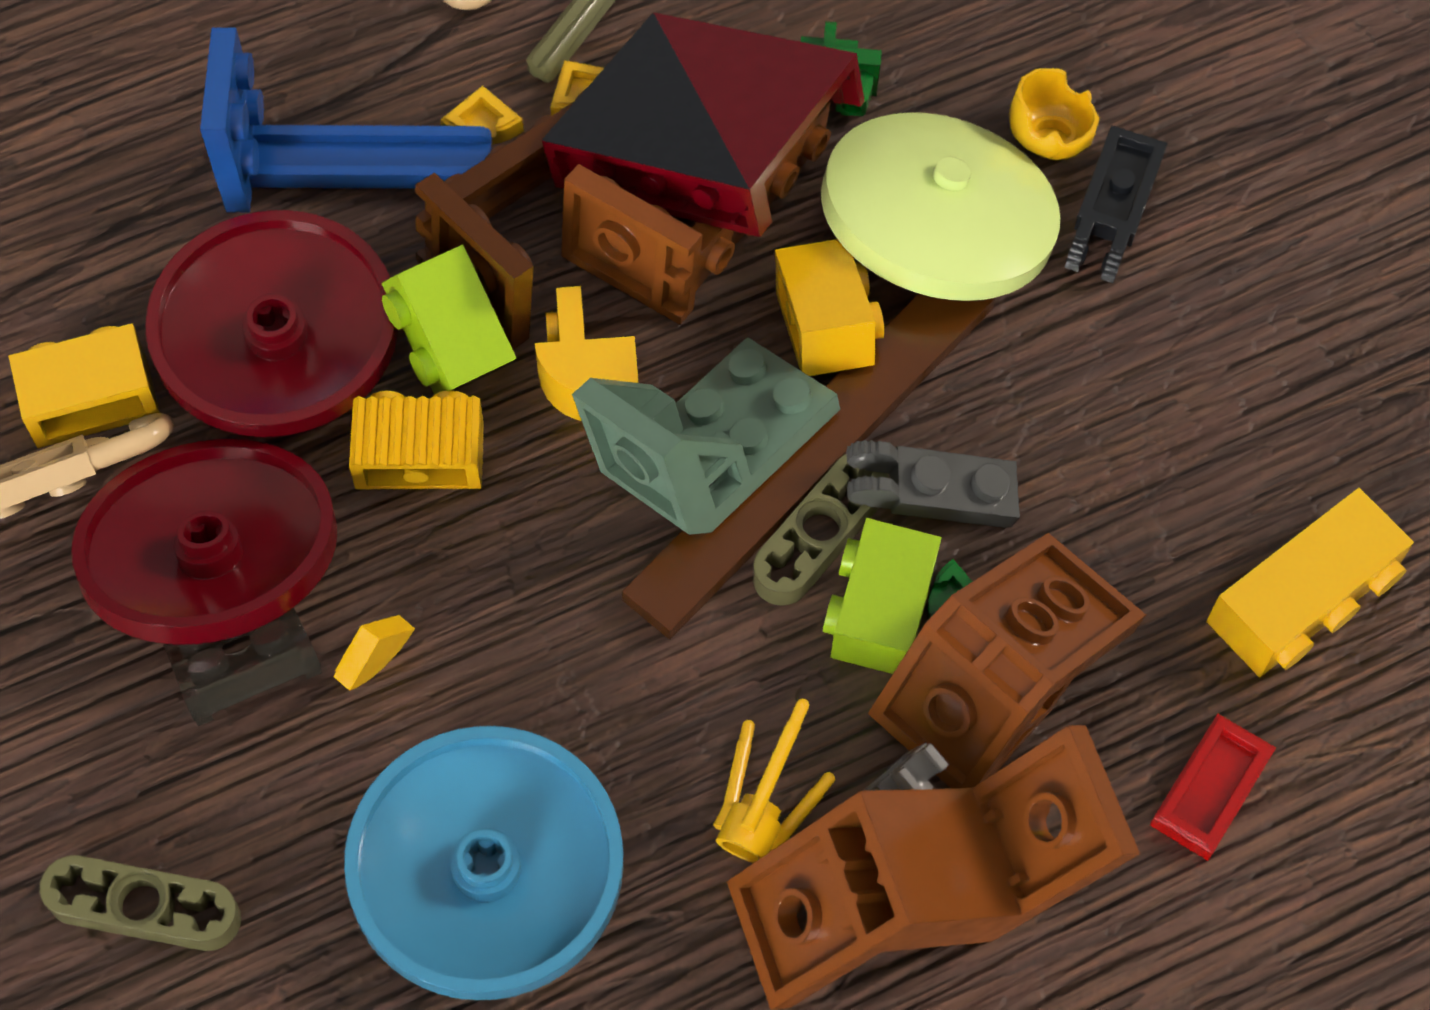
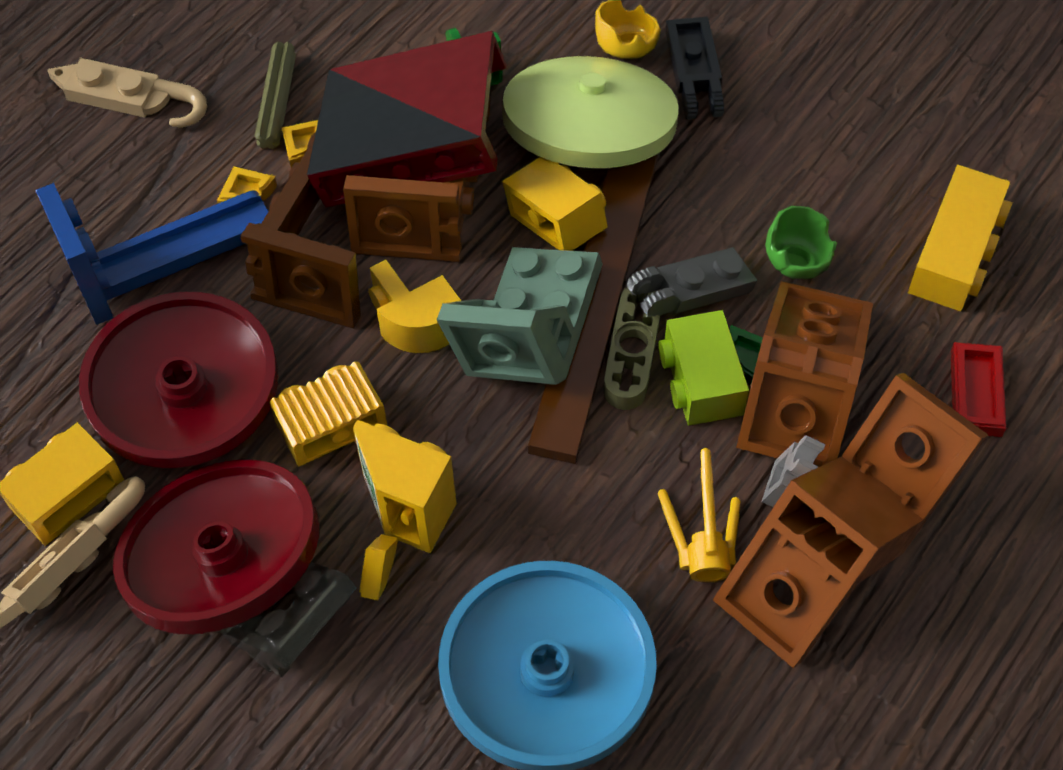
camera: 25 degrees left, 5 degrees down
lime piece [381,244,517,394] -> none
none -> yellow slope [353,420,457,553]
none -> bright green hair [765,206,837,279]

